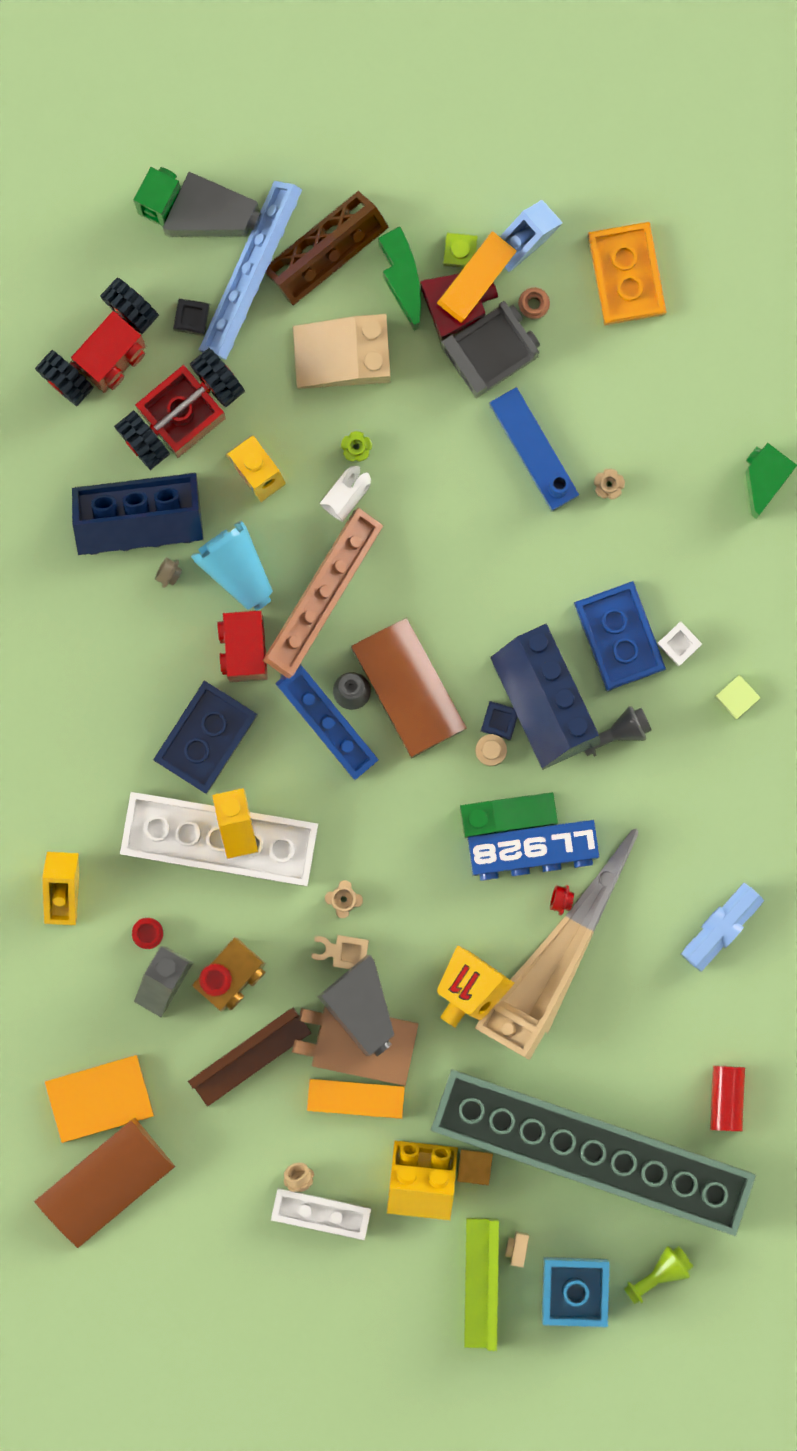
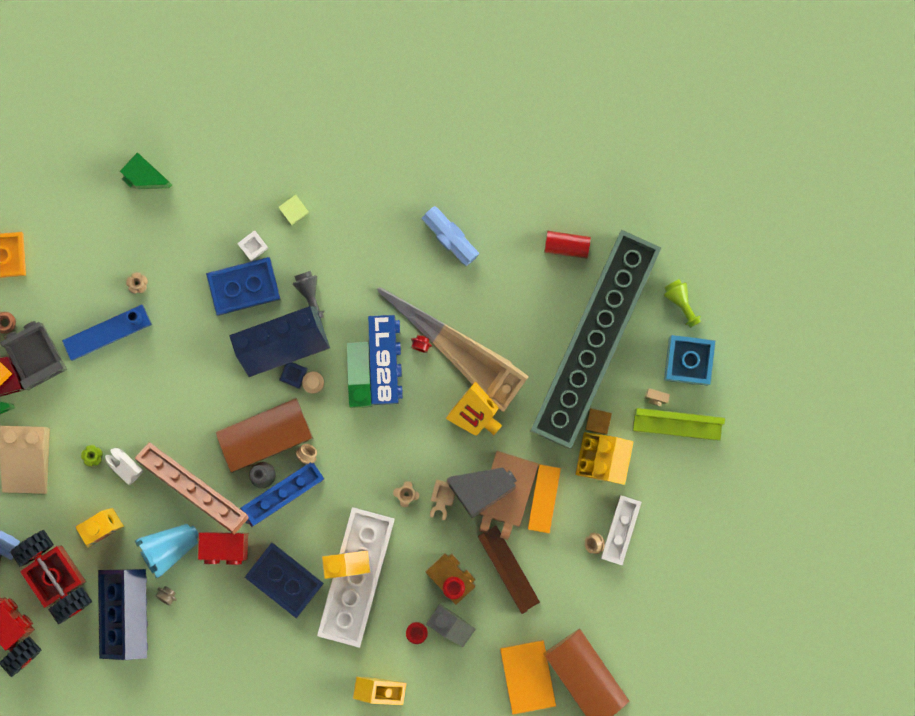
camera: 85 degrees left, 0 degrees up
none -> tan plate [296,444,317,464]

